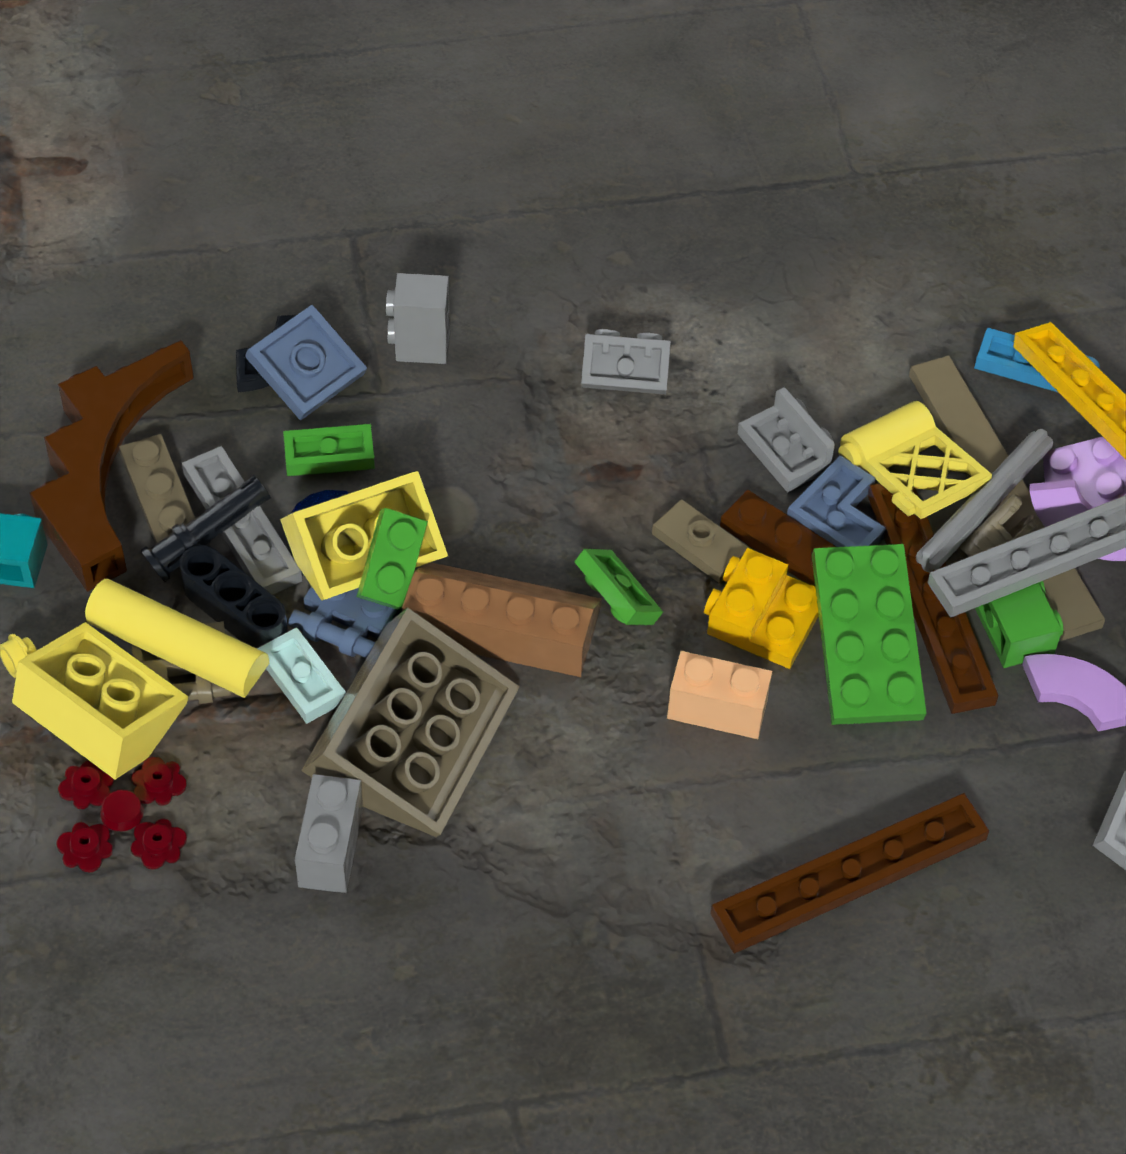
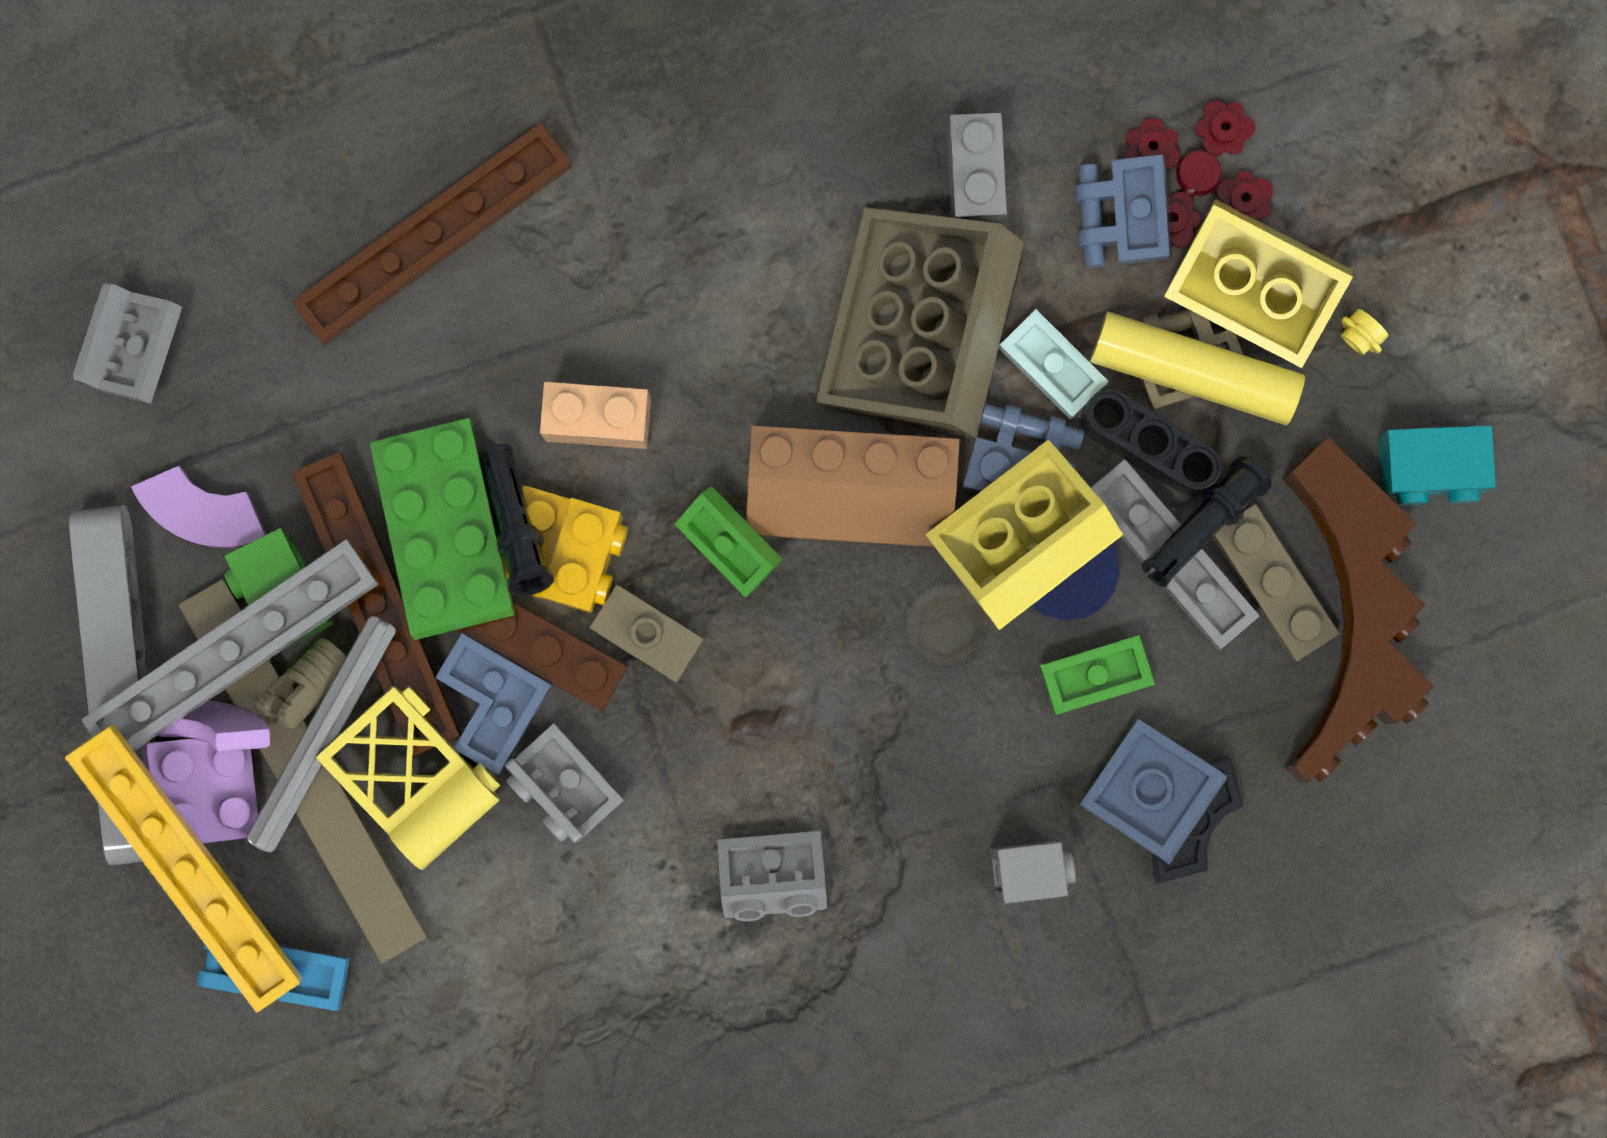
camera: 170 degrees right, 30 degrees up
bright green plate [356,508,428,610] -> none
none -> black pin [479,443,554,596]
none -> sand blue plate [1074,155,1172,268]

